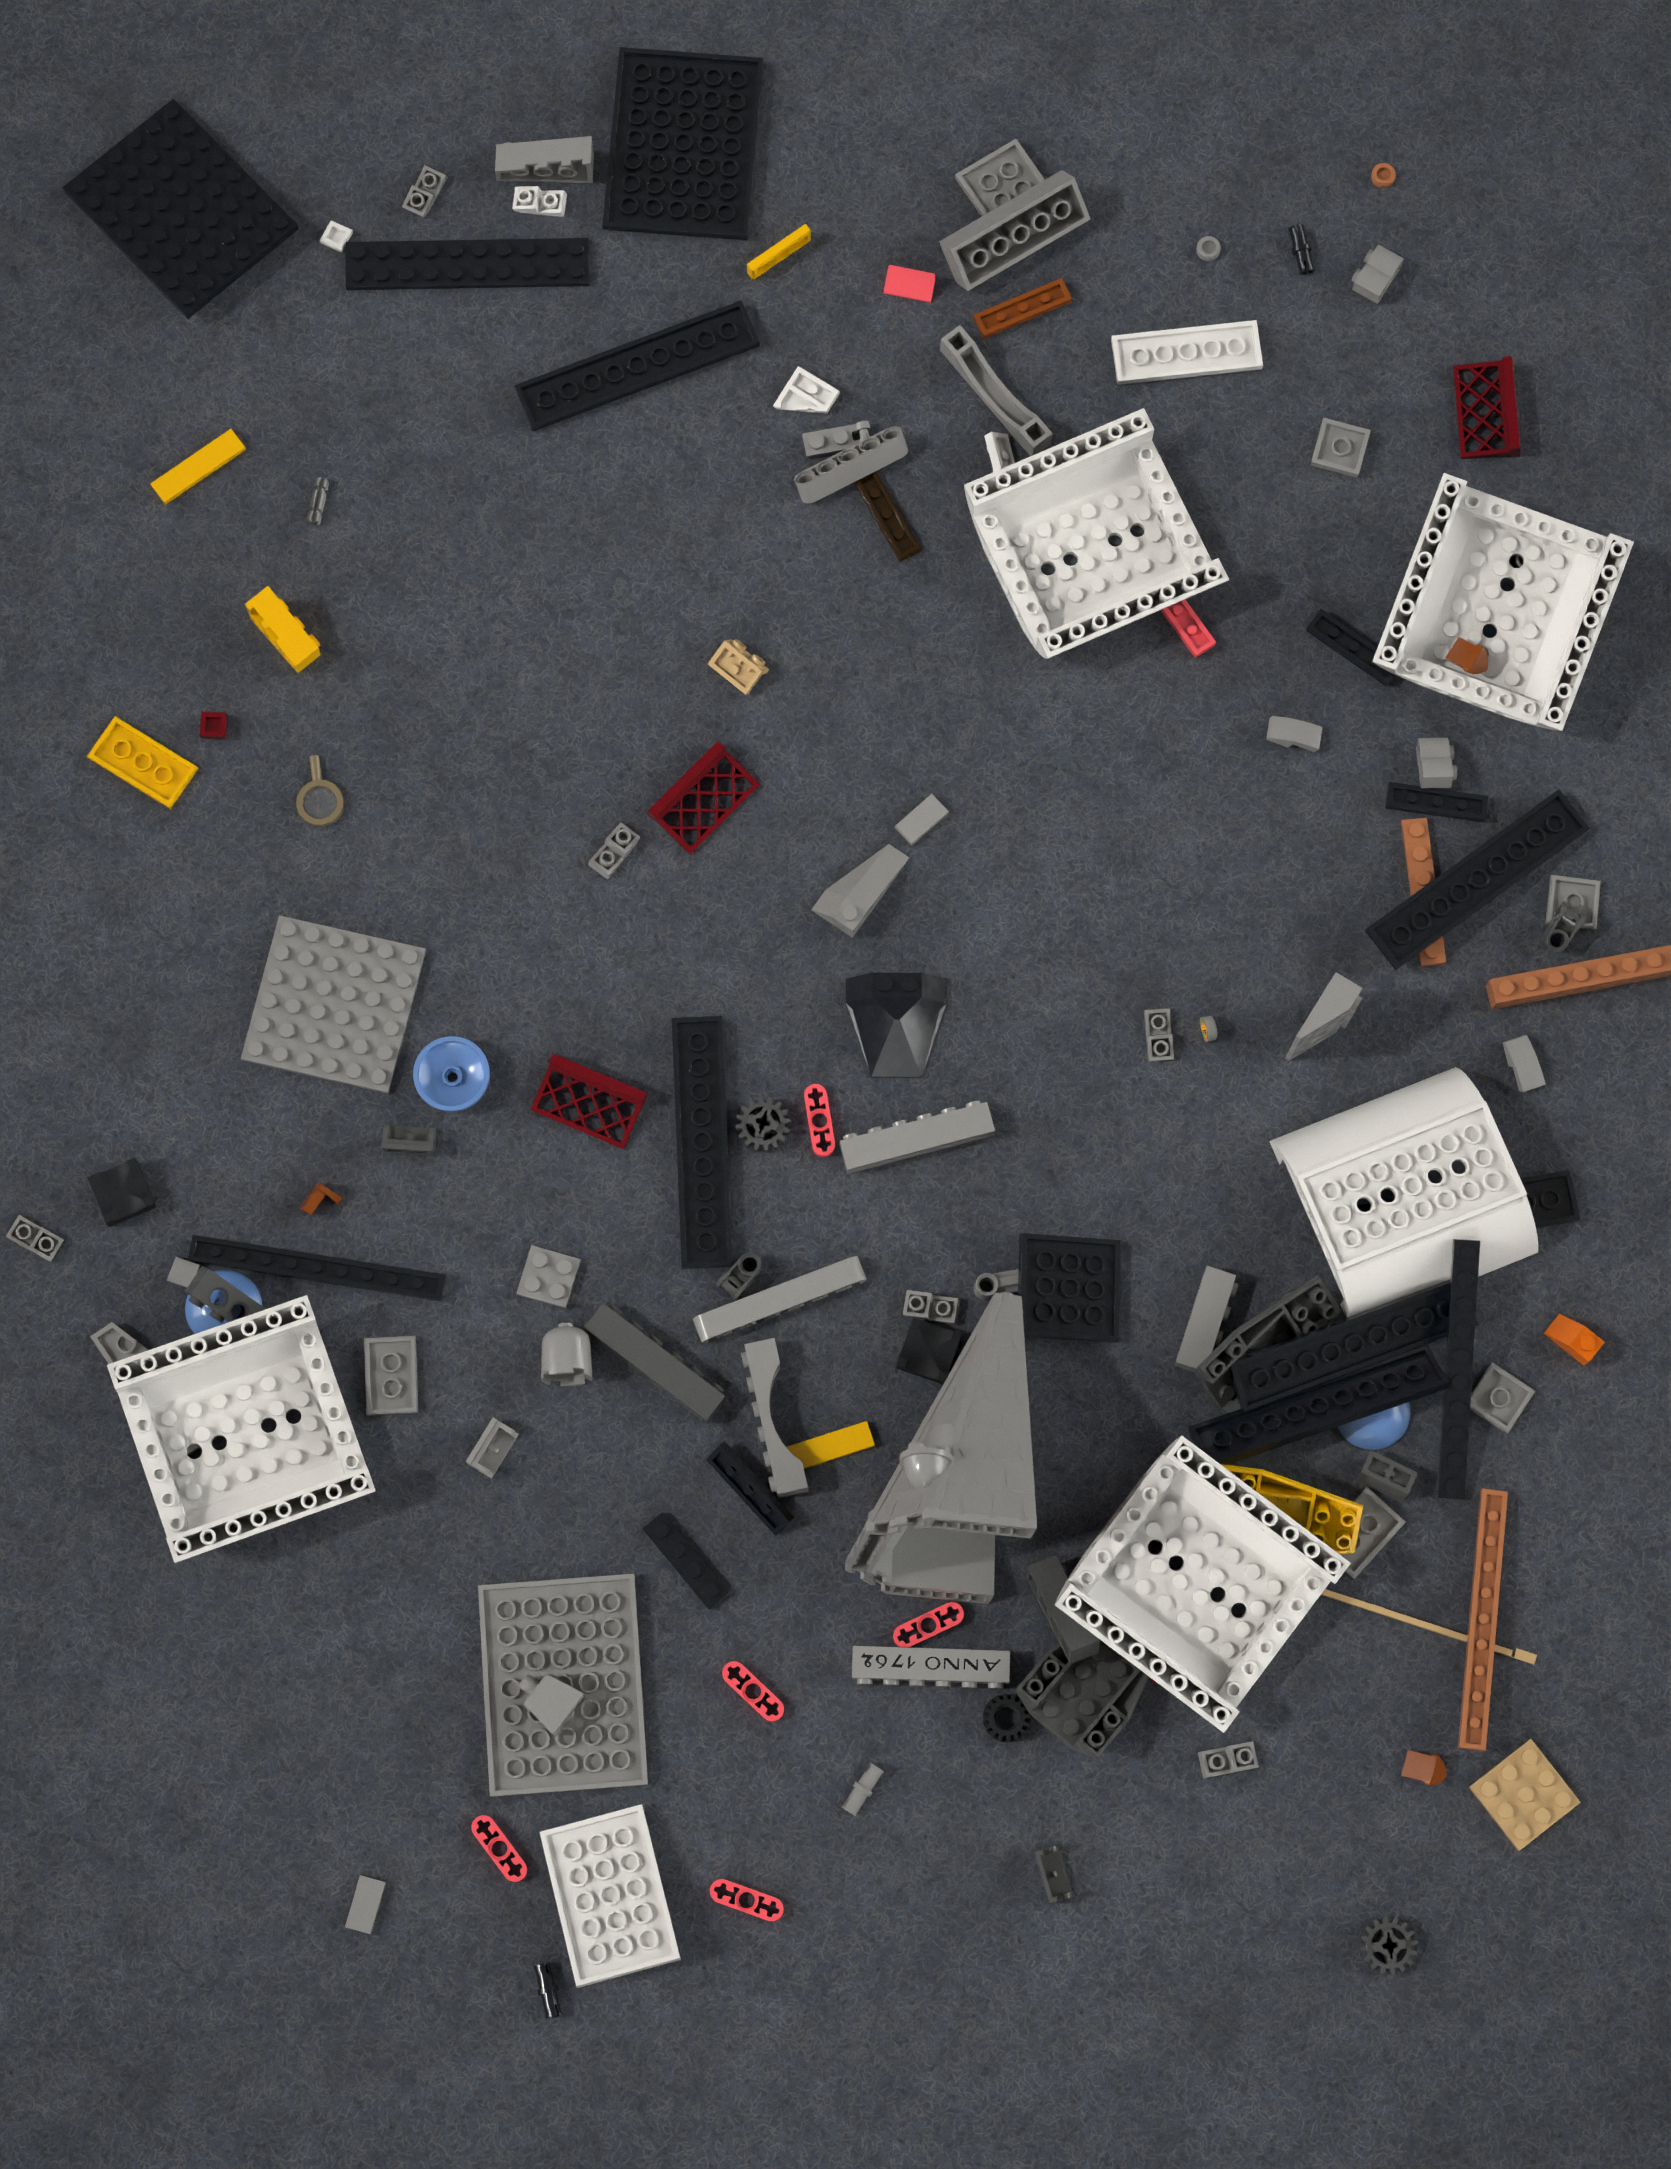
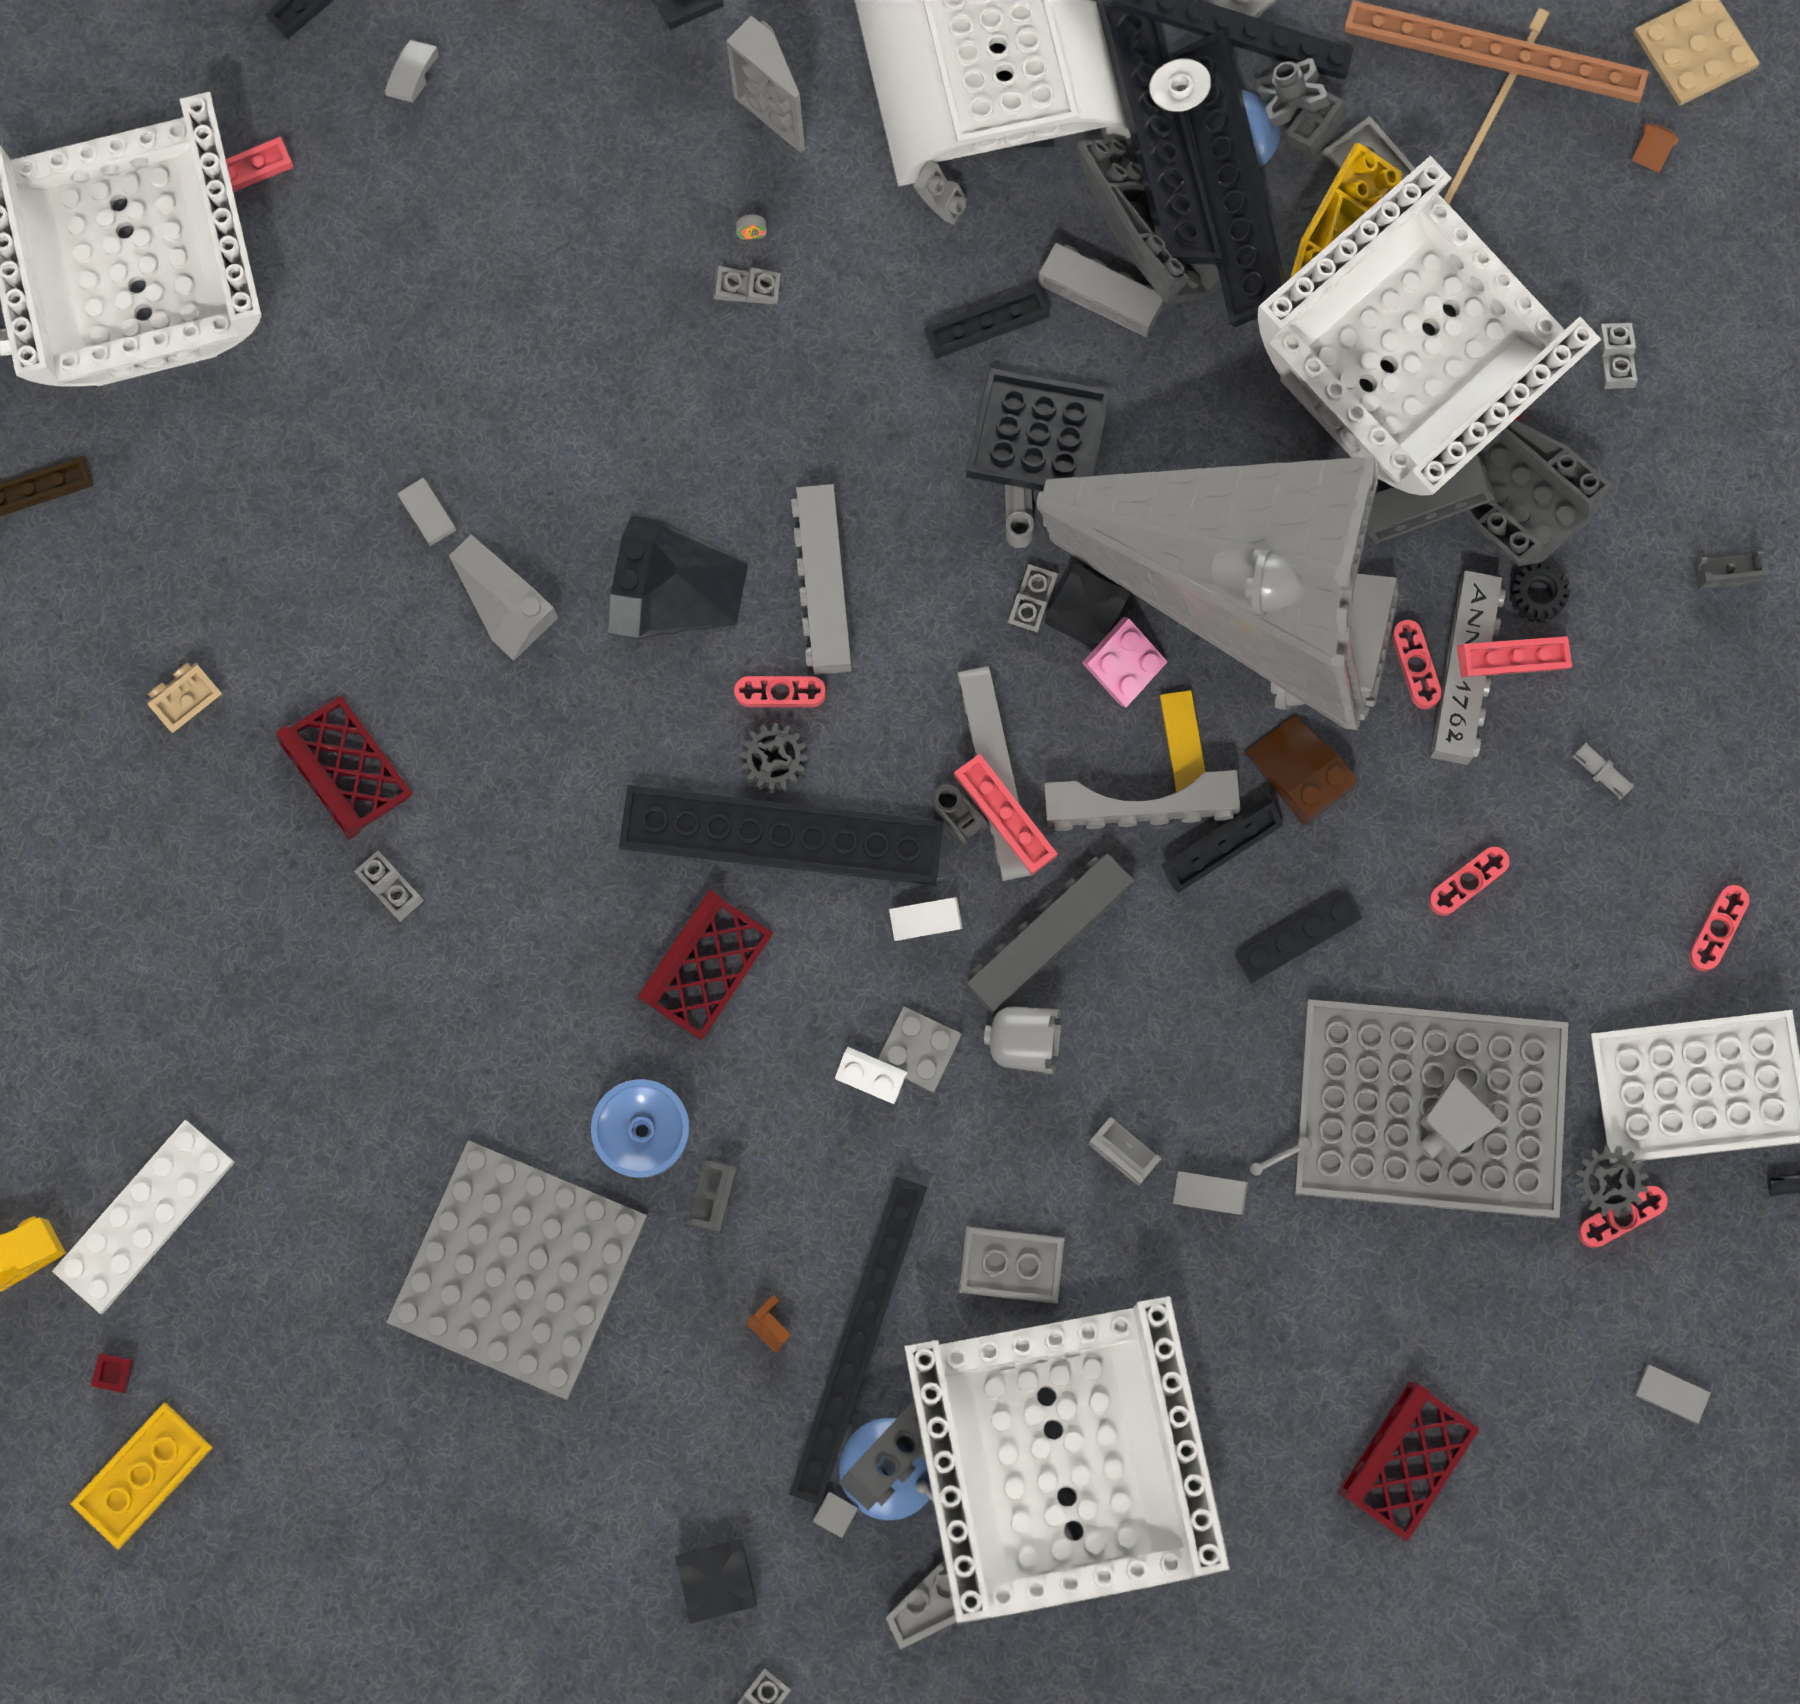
camera: 75 degrees left, 0 degrees up
piece [296,755,344,827] -> none
none -> white plate [52,1120,235,1314]
none -> white plate [835,1047,907,1104]
none -> white slope [889,897,963,941]
none -> light grey slope [913,161,967,225]
none -> black plate [924,286,1050,359]
none -> coral plate [954,754,1058,875]
none -> bright pink plate [1082,617,1167,707]
none -> white dish [1150,59,1211,111]
none -> light grey slope [1173,1171,1248,1215]
none -> reddish brown slope [1245,715,1358,826]
none -> light grey hinge [1250,1138,1312,1176]
none -> dark grey plant [1255,58,1330,127]
none -> dark red fence [1337,1382,1480,1542]
none -> coral plate [1456,636,1572,678]
none -> dark grey gear [1574,1145,1649,1217]

